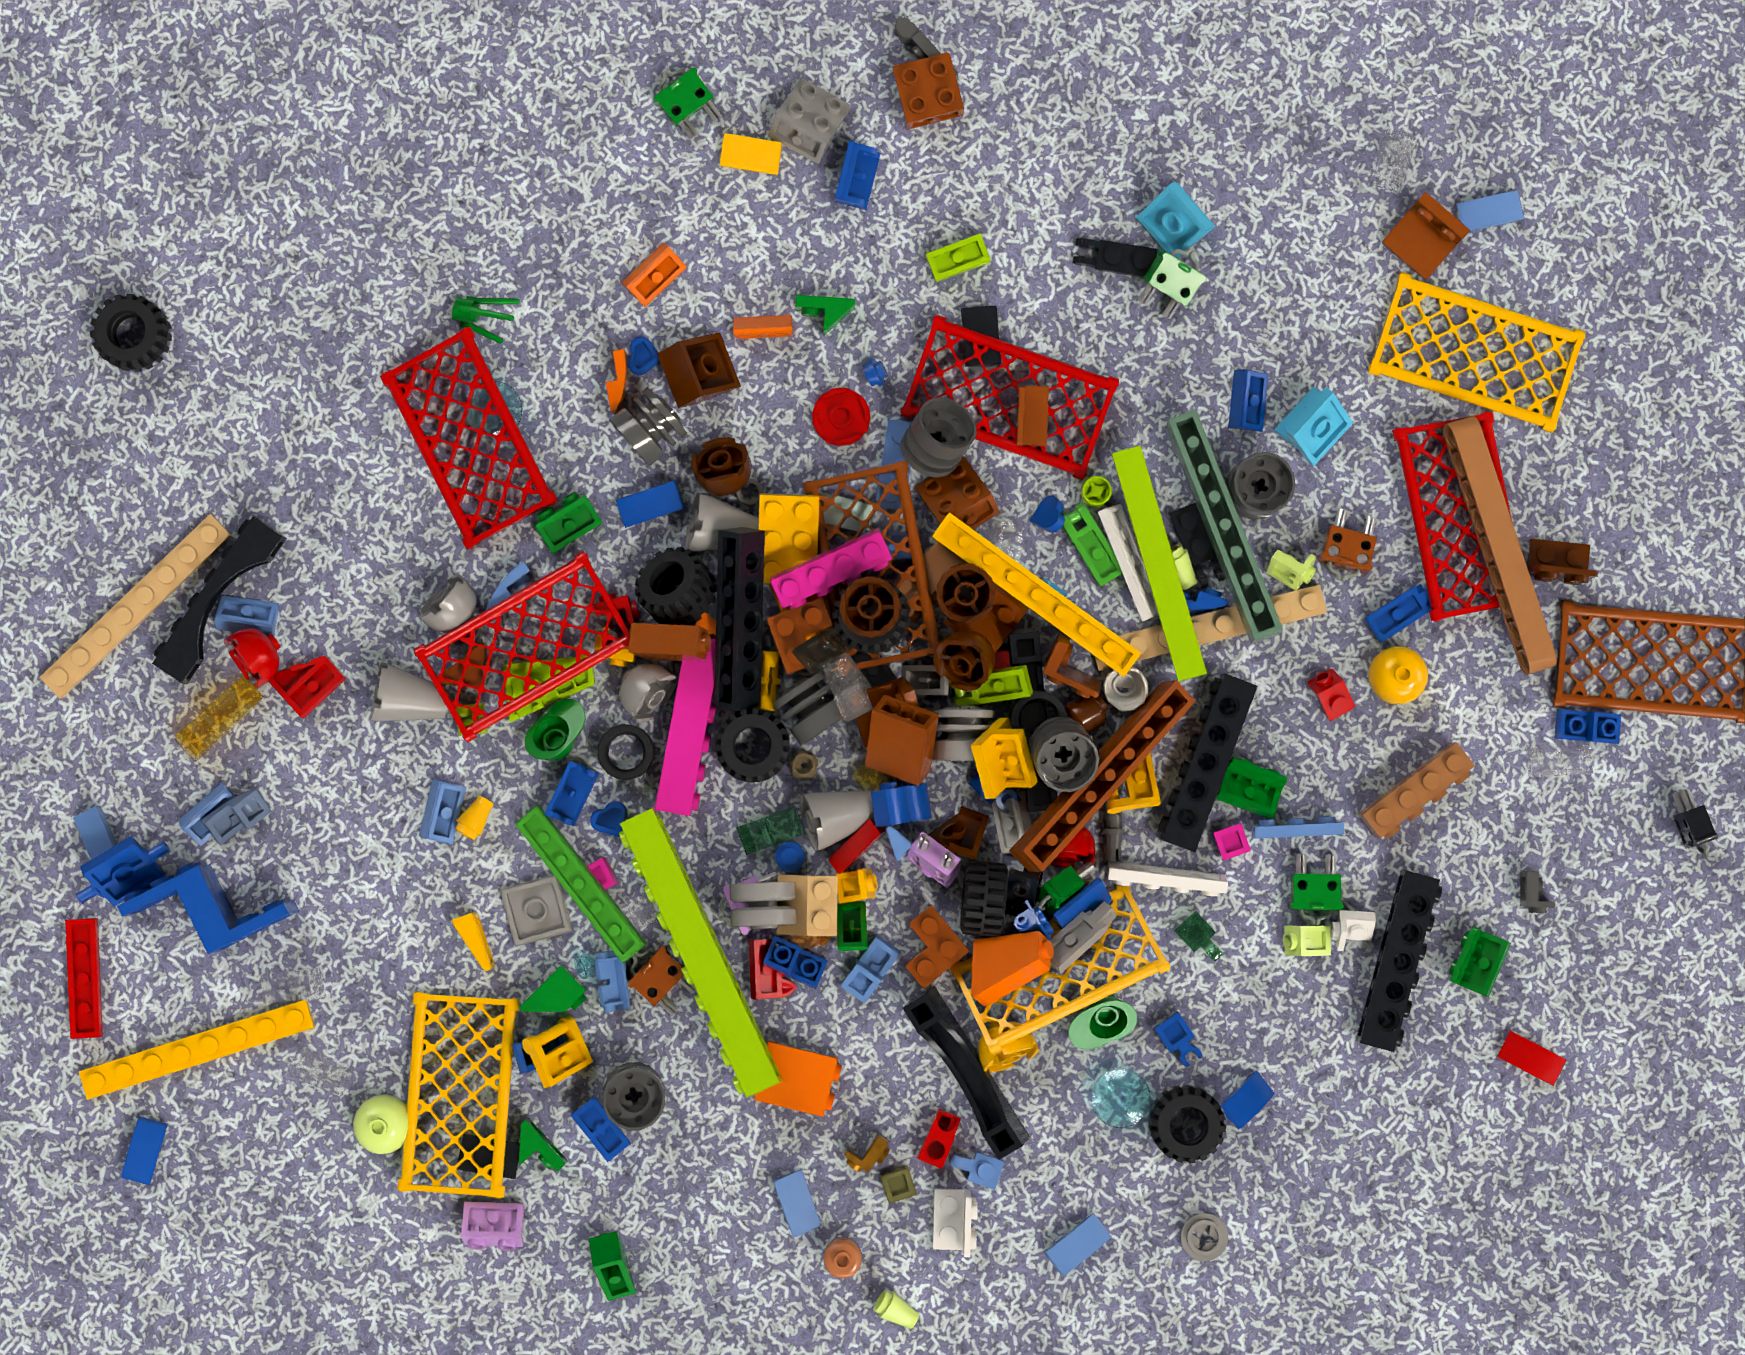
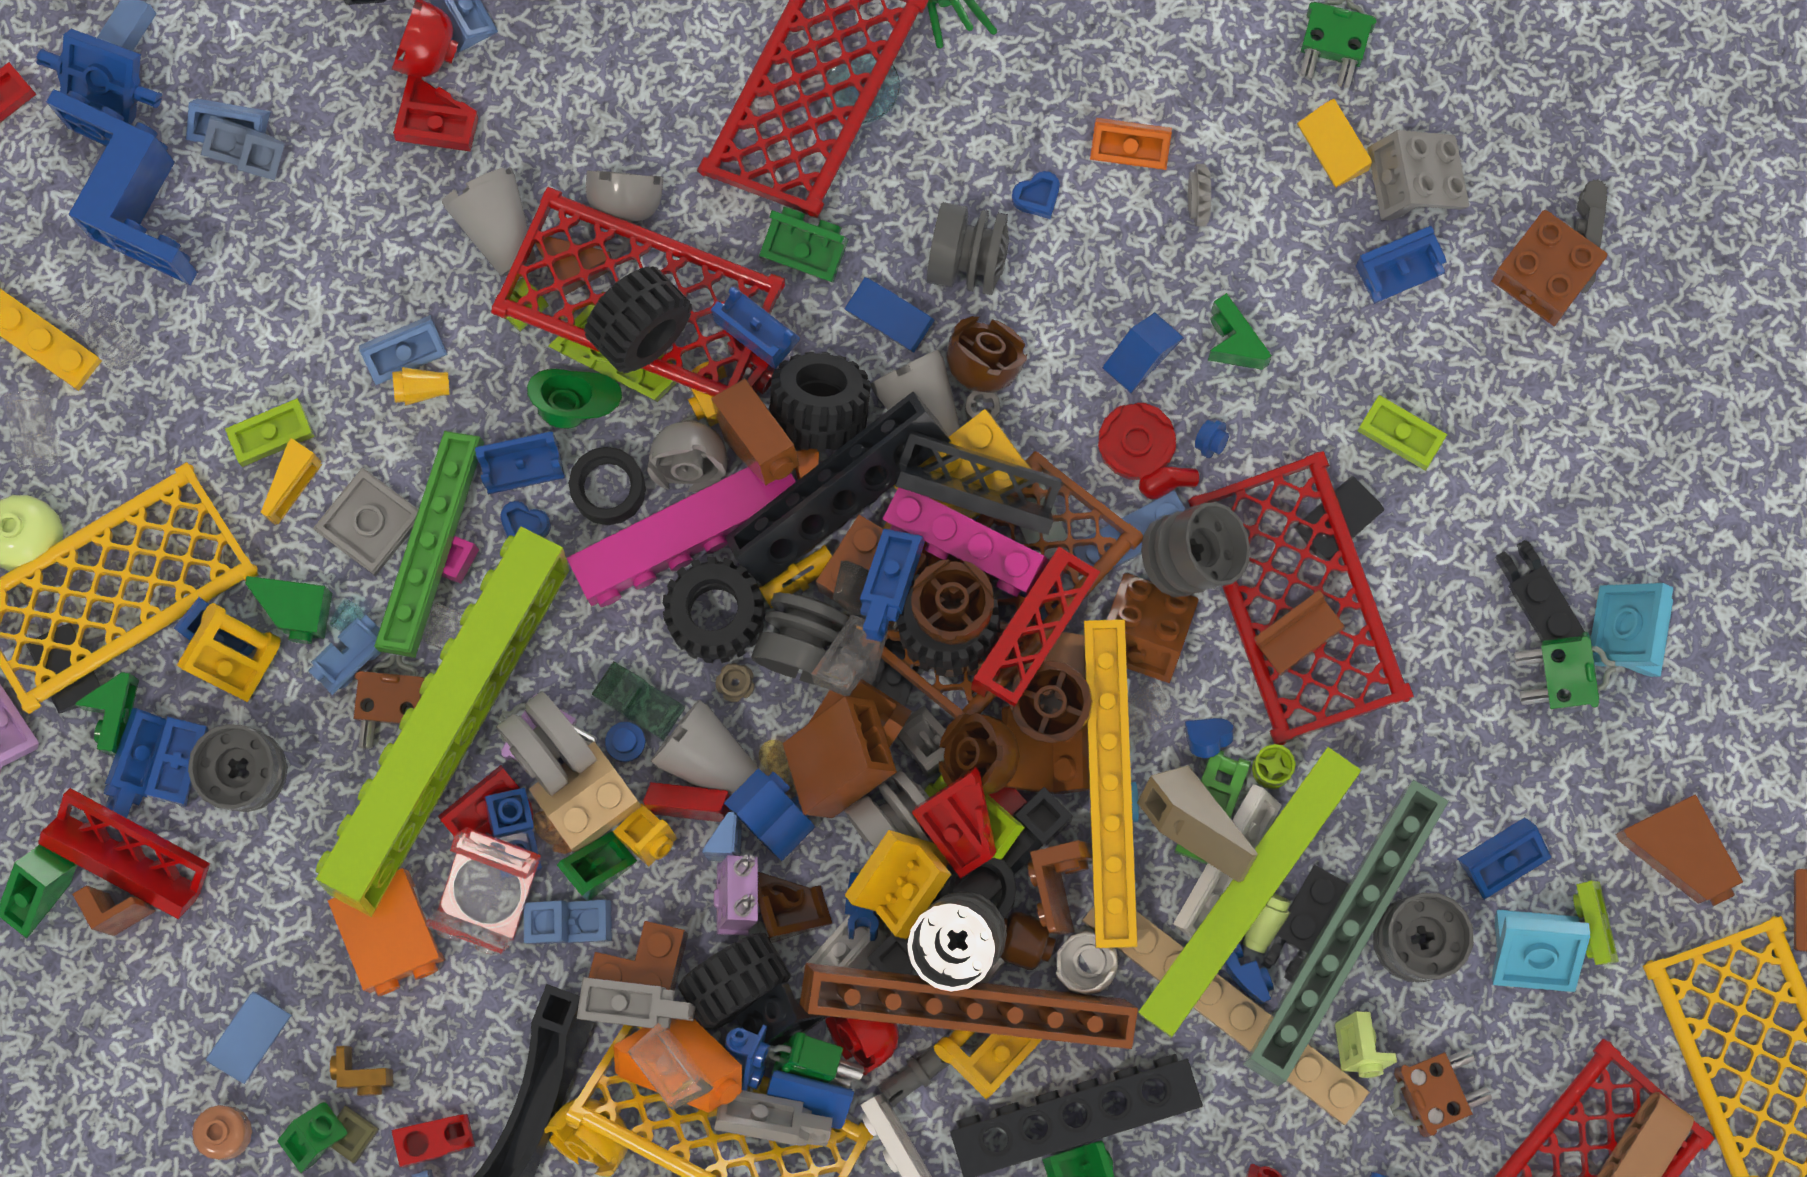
camera: 60 degrees right, 10 degrees down
clear yellow slope [175,675,263,762] -> none
medium blue slope [486,561,533,616] -> none
orange slope [606,349,628,414] -> none
reddish brown slope [657,332,741,409] -> none
orange slope [733,315,793,339] -> none
none -> red fence [38,788,210,919]
none -> dark orange panel [72,885,156,936]
none -> blue hinge [103,708,167,818]
none -> lime plate [225,398,315,467]
none -> green bracket [277,1102,347,1173]
none -> clear panel [426,827,541,955]
none -> light grey hinge [577,977,696,1029]
none -> black tyre [584,266,692,373]
none -> clear slope [628,1023,714,1110]
none -> blue hinge [711,286,800,369]
none -> blue hinge [860,529,925,642]
none -> black fence [894,430,1062,535]
none -> red wing [911,767,996,878]
none -> red fence [970,547,1100,707]
none -> blue slope [1102,312,1184,393]
none -> dark tan slope [1137,765,1258,882]
none -> red arm [1139,467,1199,500]
none -> light grey gear [1188,164,1211,226]
none -> lime plate [1573,881,1619,965]
none -> dark orange slope [1615,794,1743,906]

